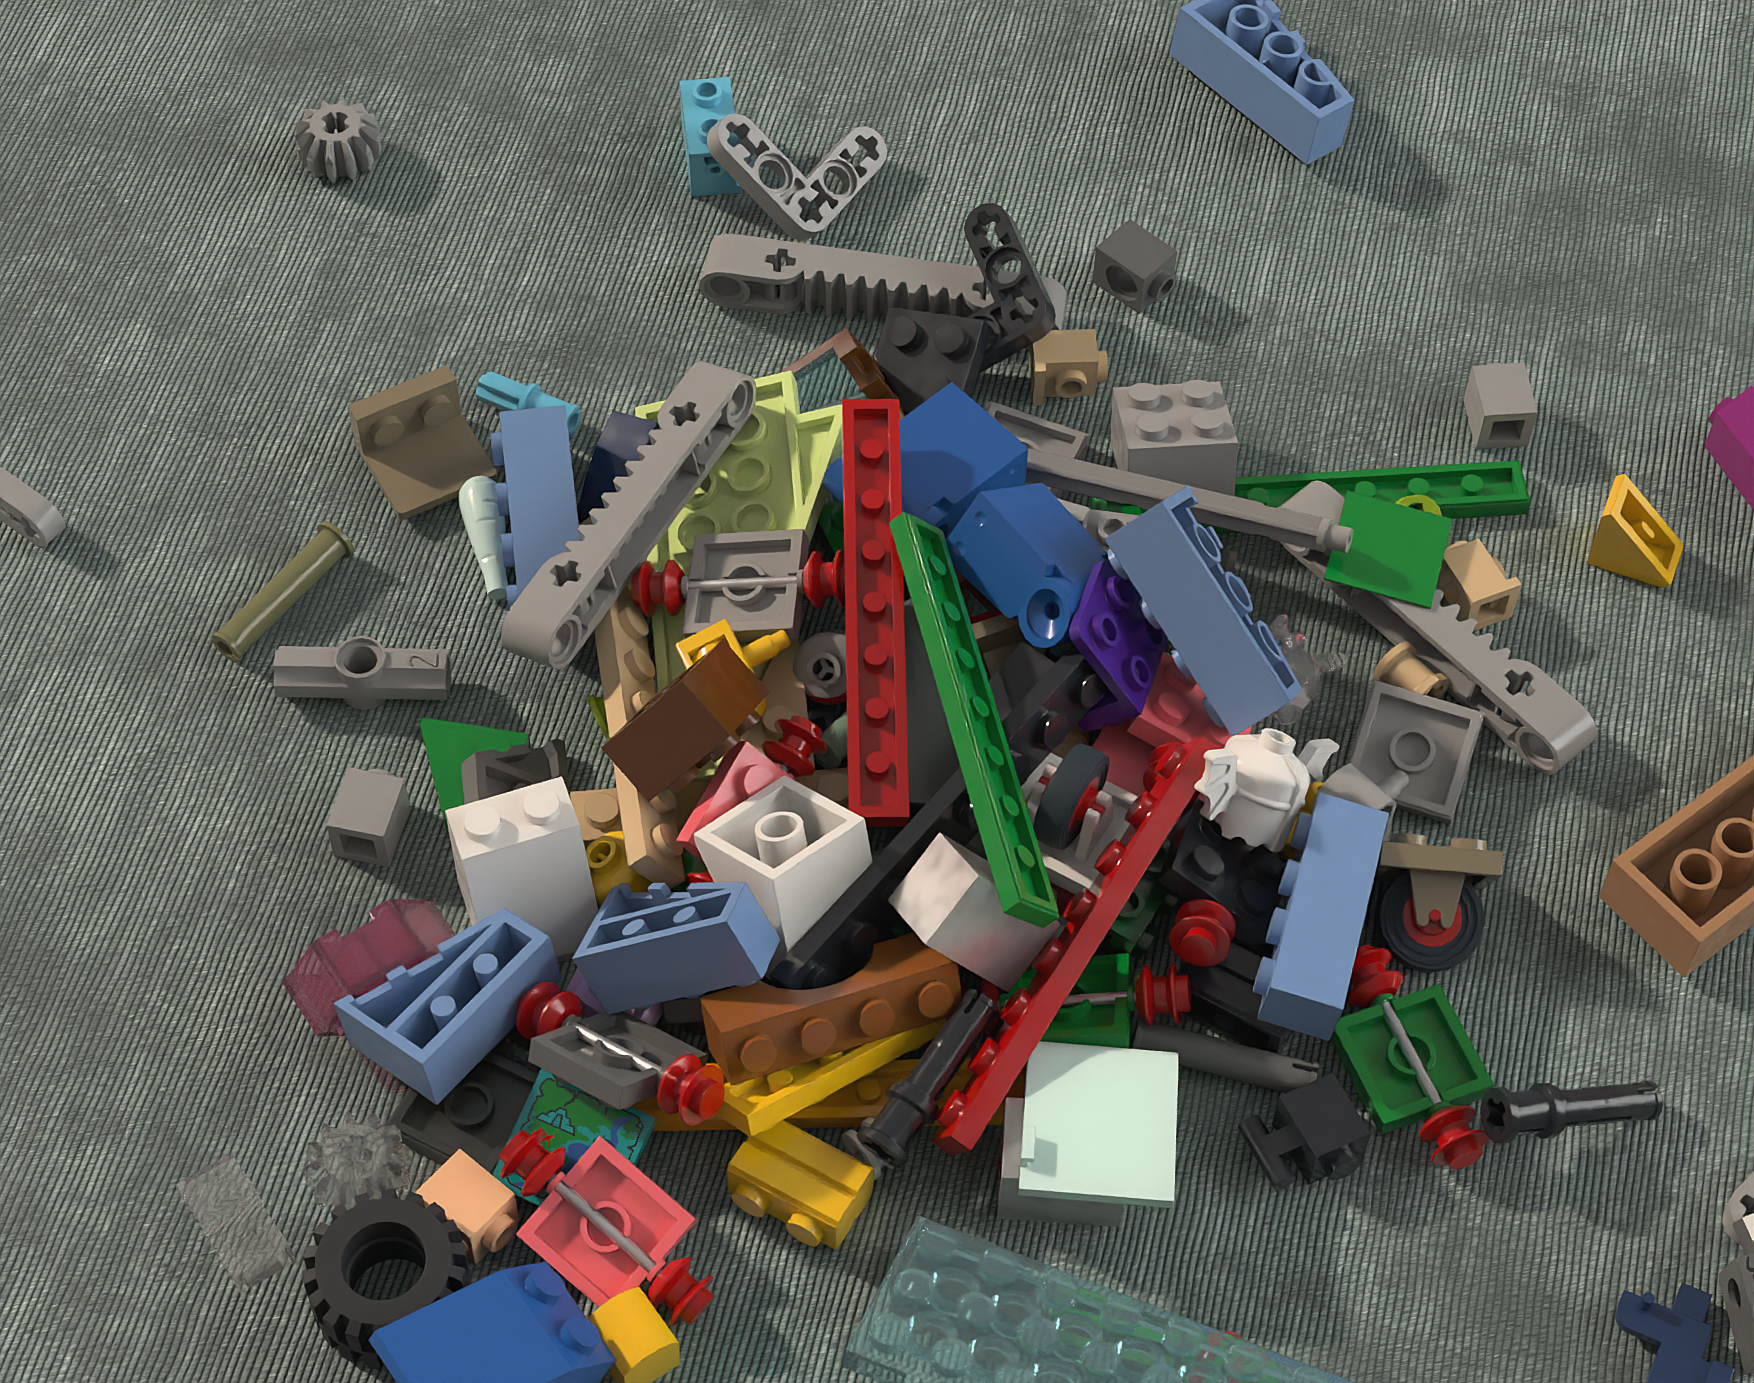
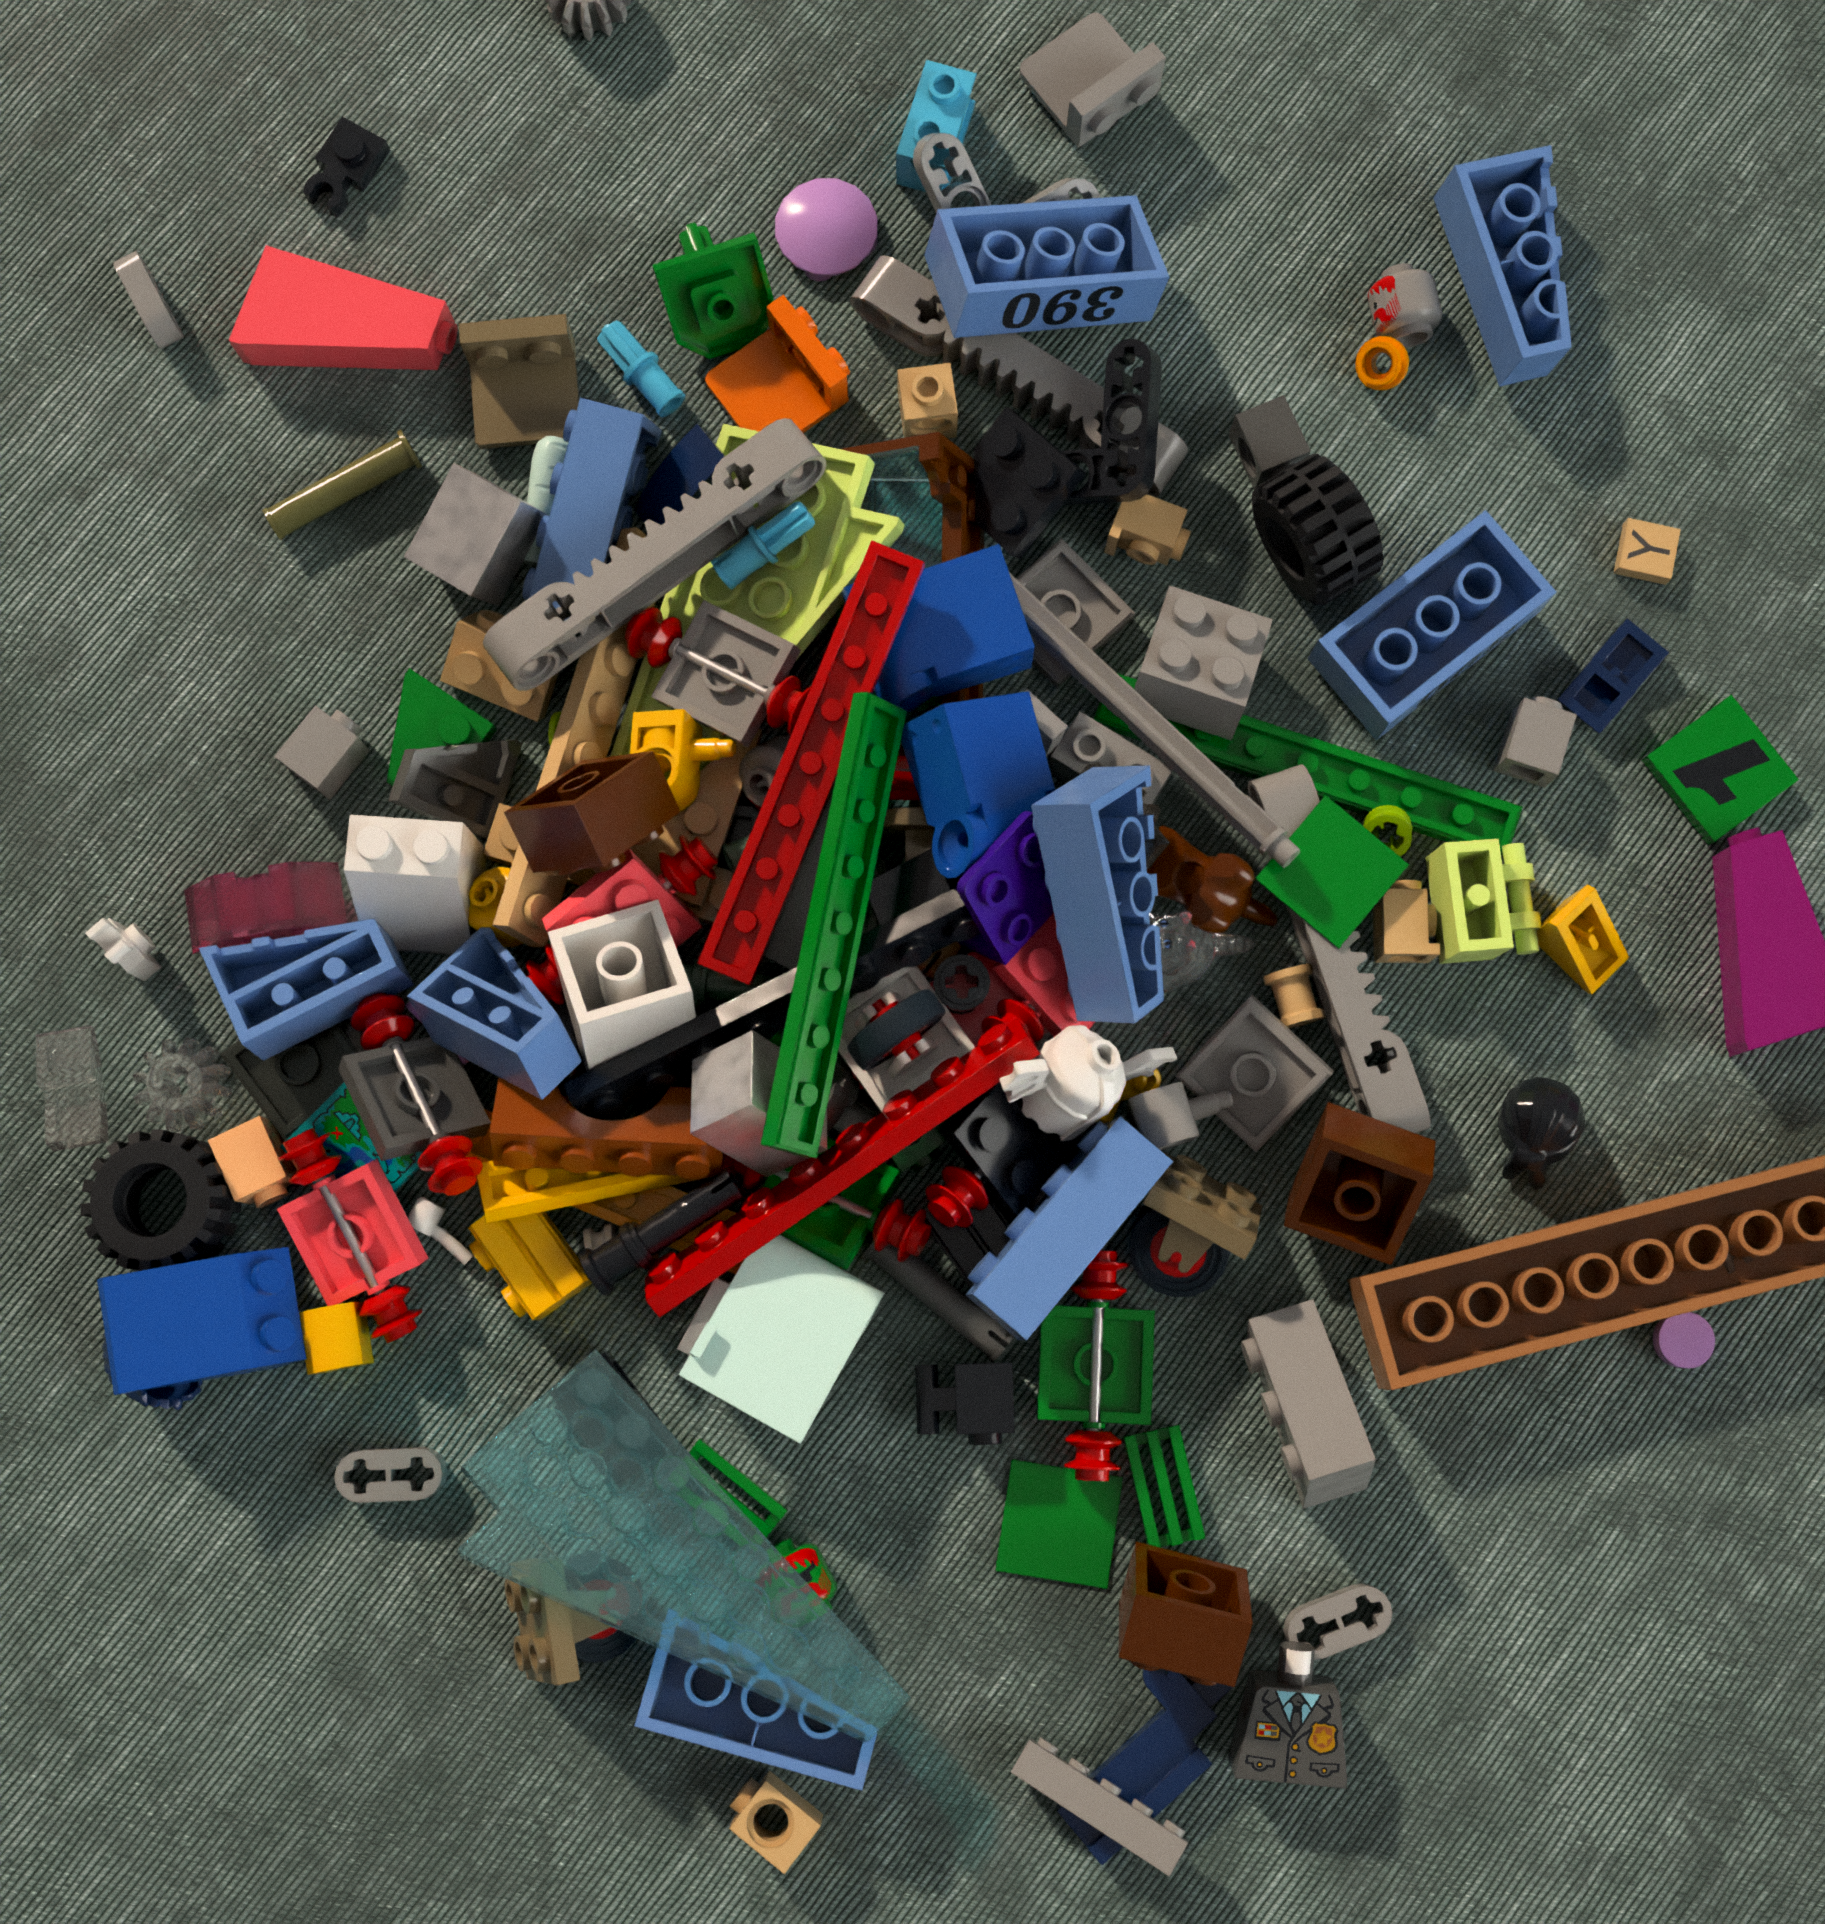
camera: 25 degrees right, 25 degrees up
light grey piece [273,636,451,710] -> none
black pin [1480,1080,1663,1143] -> none
none -> white plate [85,918,162,981]
none -> coral slope [228,245,458,370]
none -> black plate [303,117,391,217]
none -> flat silver piece [404,463,548,606]
none -> white hand [408,1197,474,1265]
none -> tan bracket [440,610,559,722]
none -> green piece [652,222,774,359]
none -> orange bracket [705,295,850,433]
none -> medium azure axle [711,501,815,590]
none -> lavender dish [775,178,878,281]
none -> tan brick [897,363,958,438]
none -> medium blue brick [924,195,1169,338]
none -> black bush [933,954,990,1015]
none -> green piece [995,1459,1123,1589]
none -> light grey bracket [1019,13,1166,148]
none -> reddish brown brick [1119,1542,1253,1687]
none -> green tile [1123,1424,1205,1548]
none -> reddish brown animal [1147,825,1278,934]
none -> light grey wedge [1241,1299,1376,1509]
none -> black tyre [1252,454,1384,606]
none -> reddish brown brick [1284,1102,1436,1265]
none -> medium blue brick [1308,510,1557,740]
none -> light orange plate [1355,336,1409,390]
none -> light grey head [1368,263,1442,348]
none -> yellowish green brick [1425,838,1542,964]
none -> black piece [1498,1077,1585,1190]
none -> dark blue slope [1557,618,1669,735]
none -> tan tile [1613,518,1681,585]
none -> green tile [1641,695,1799,846]

